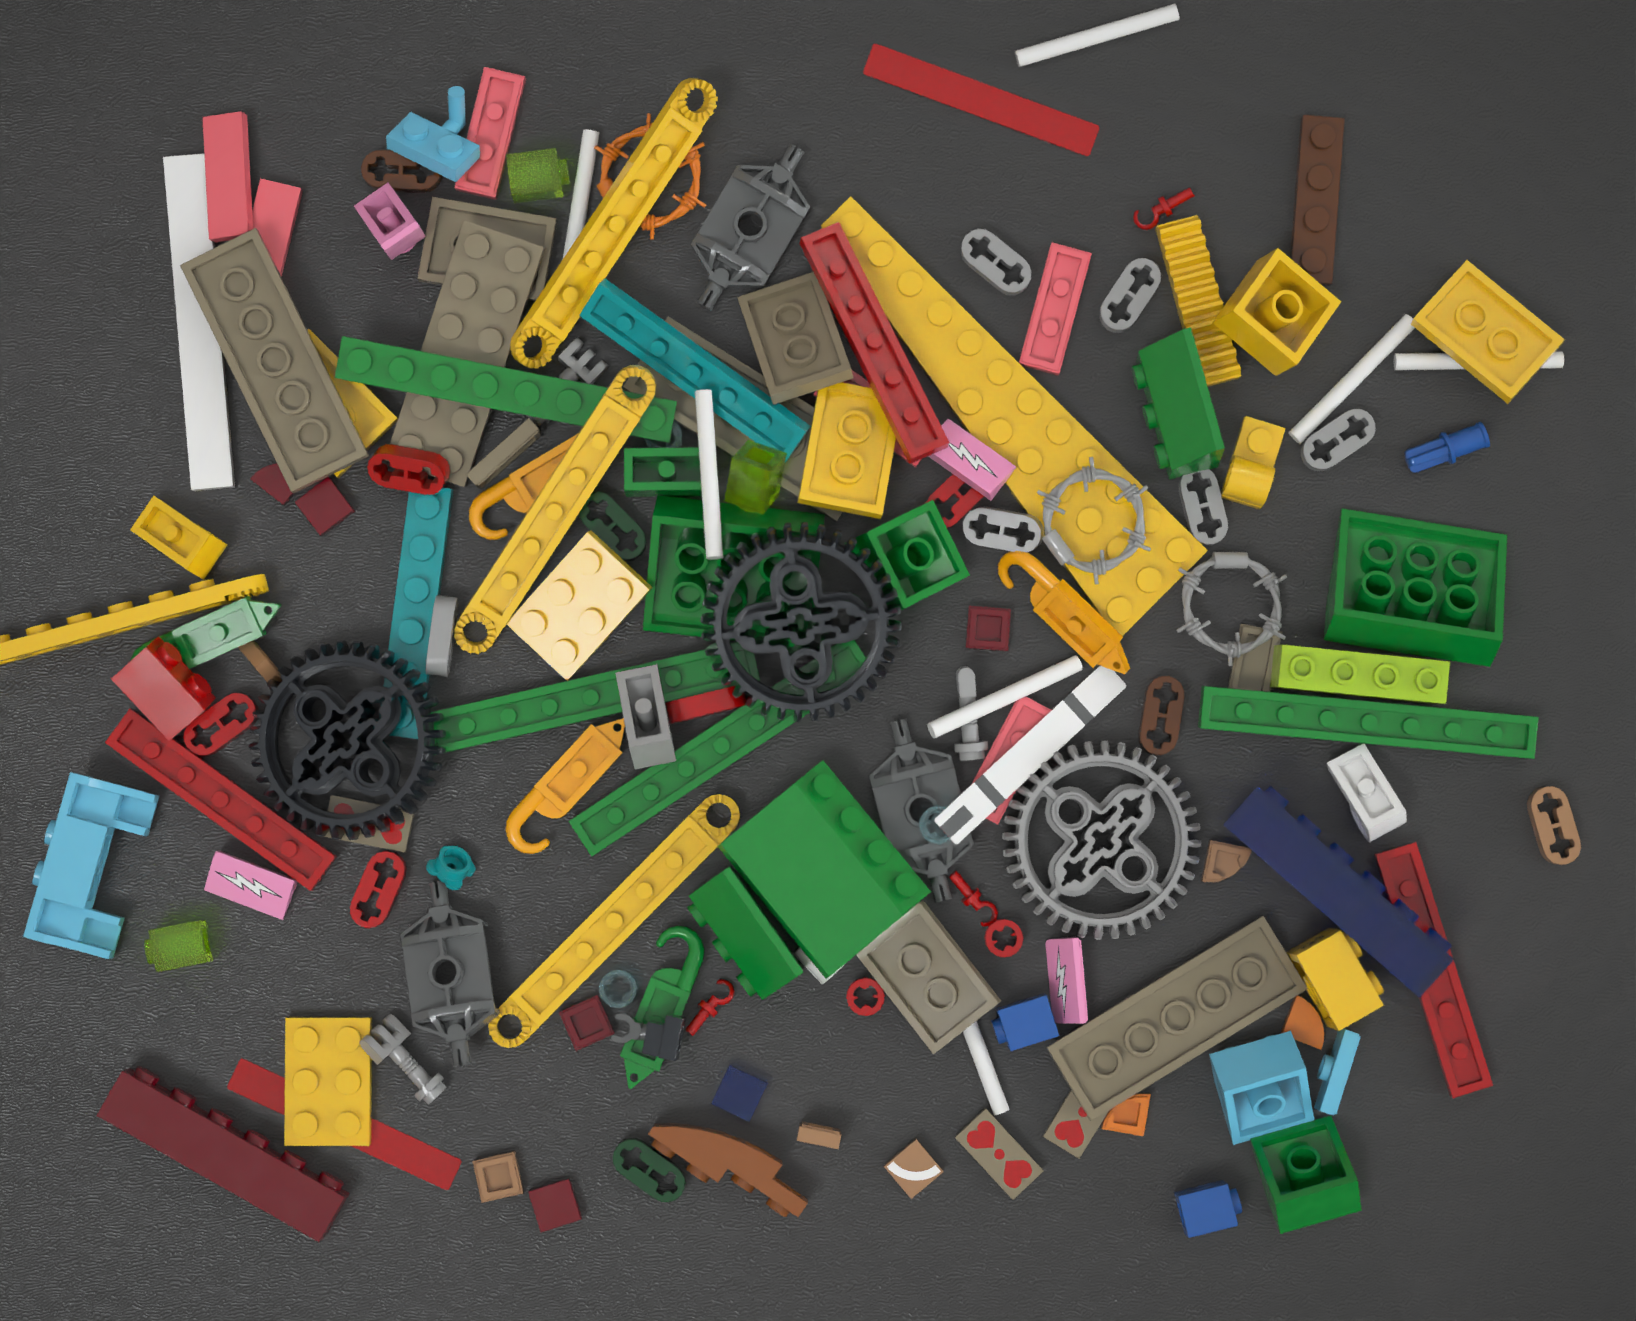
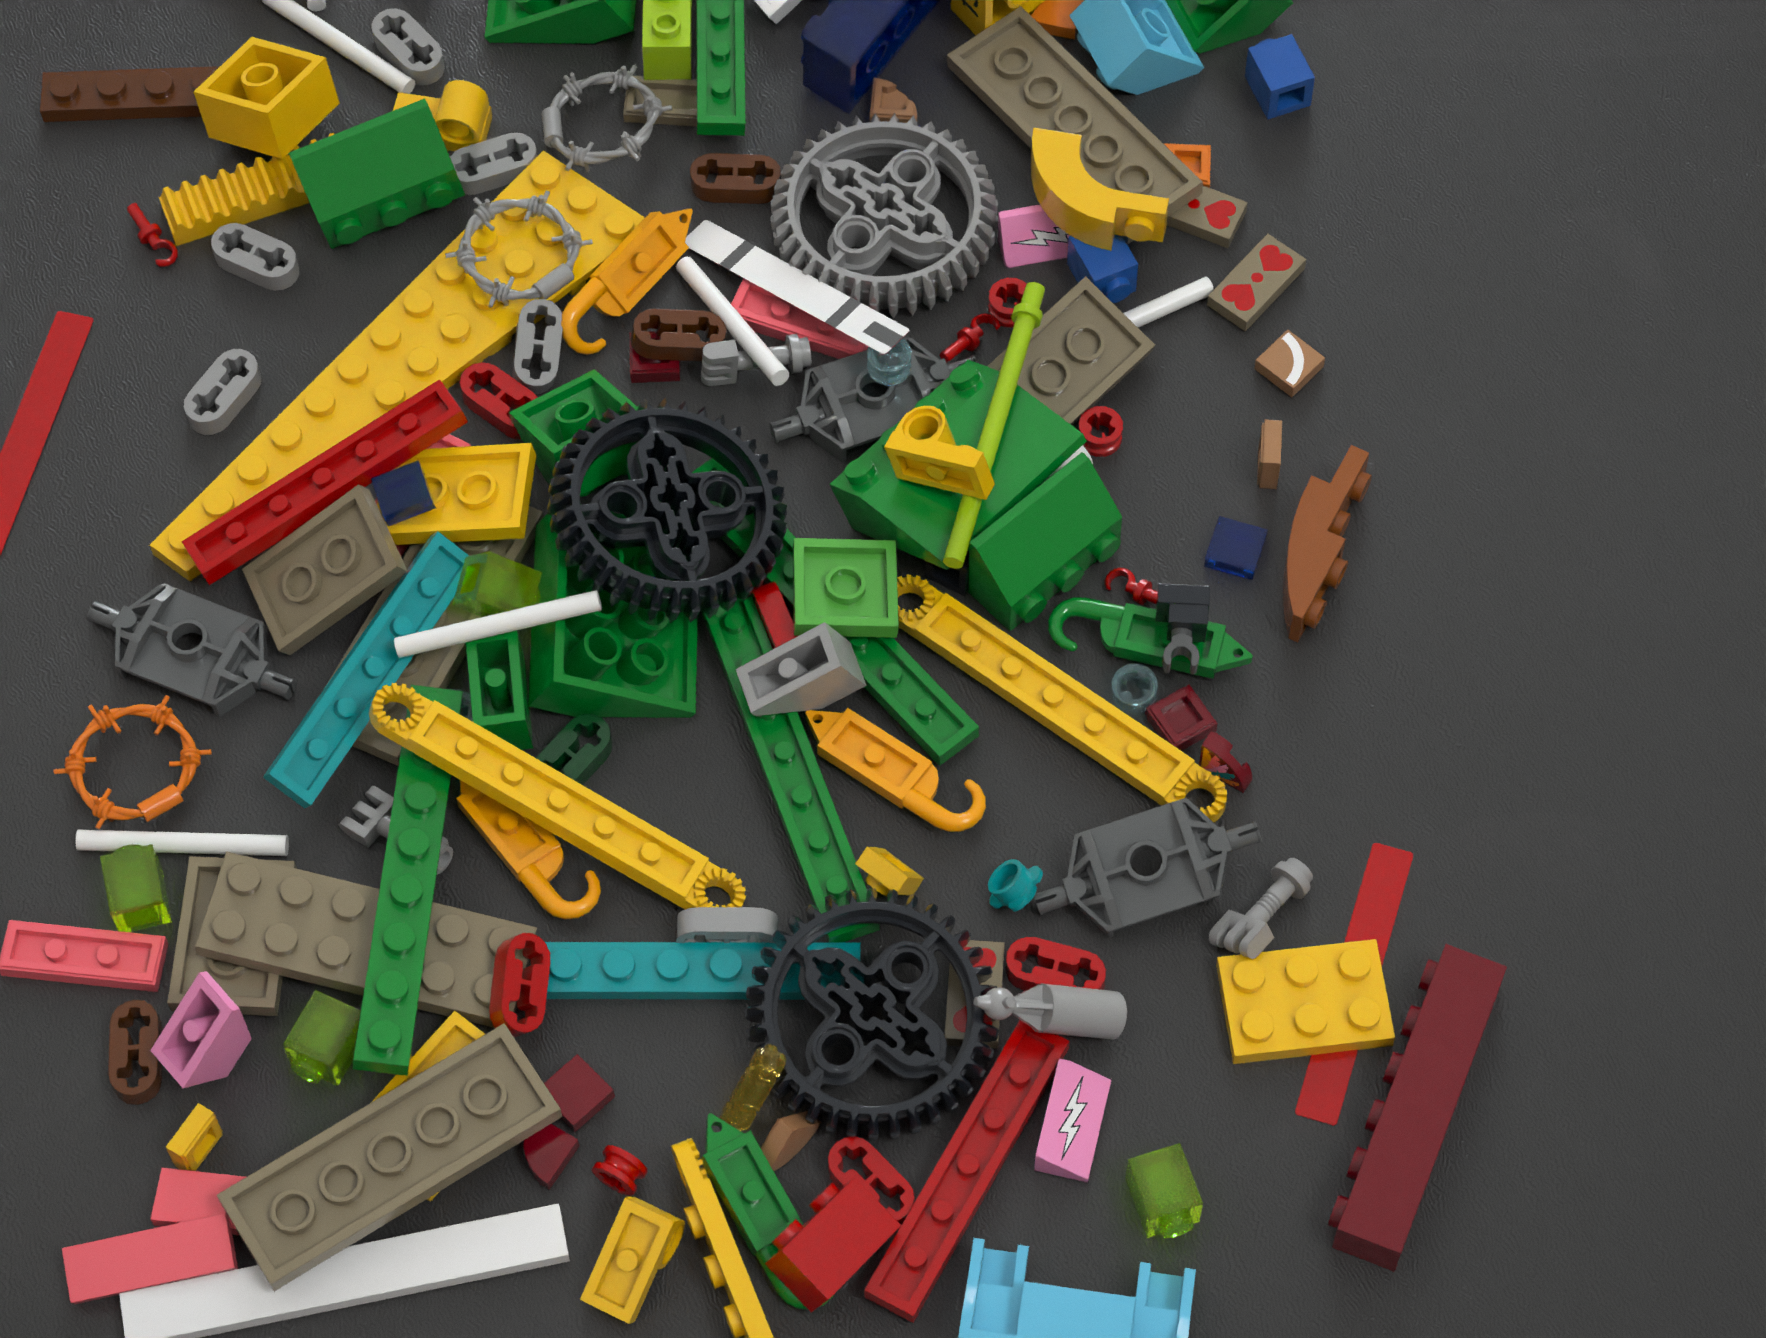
camera: 90 degrees left, 25 degrees down
medium azure plate [386,86,480,182] -> none
dark tan tile [466,418,542,489] -> none
medium nougat tile [473,1151,524,1203] -> none
plate [507,530,653,681] -> none
yellow plate [510,78,718,369] -> none
dark red tile [528,1178,582,1232] -> none
dark green beam [613,1138,686,1202] -> none
bright pink slope [928,419,1016,501] -> none
coral tile [1019,242,1092,375] -> none
none -> yellow tile [166,1103,223,1171]
none -> clear neon green brick [283,990,361,1086]
none -> clear blue tile [371,460,436,526]
none -> red bush [592,1145,648,1196]
none -> reddish brown beam [630,309,726,361]
none -> clear yellow axle [719,1044,786,1131]
none -> bright green plate [793,538,899,638]
none -> yellow plate [855,846,924,896]
none -> yellow plate [884,406,995,500]
none -> lime bar [943,282,1045,569]
none -> light grey wheel [973,983,1127,1040]
none -> yellow arch [1031,128,1169,251]
none -> dark red tile [1199,731,1253,793]

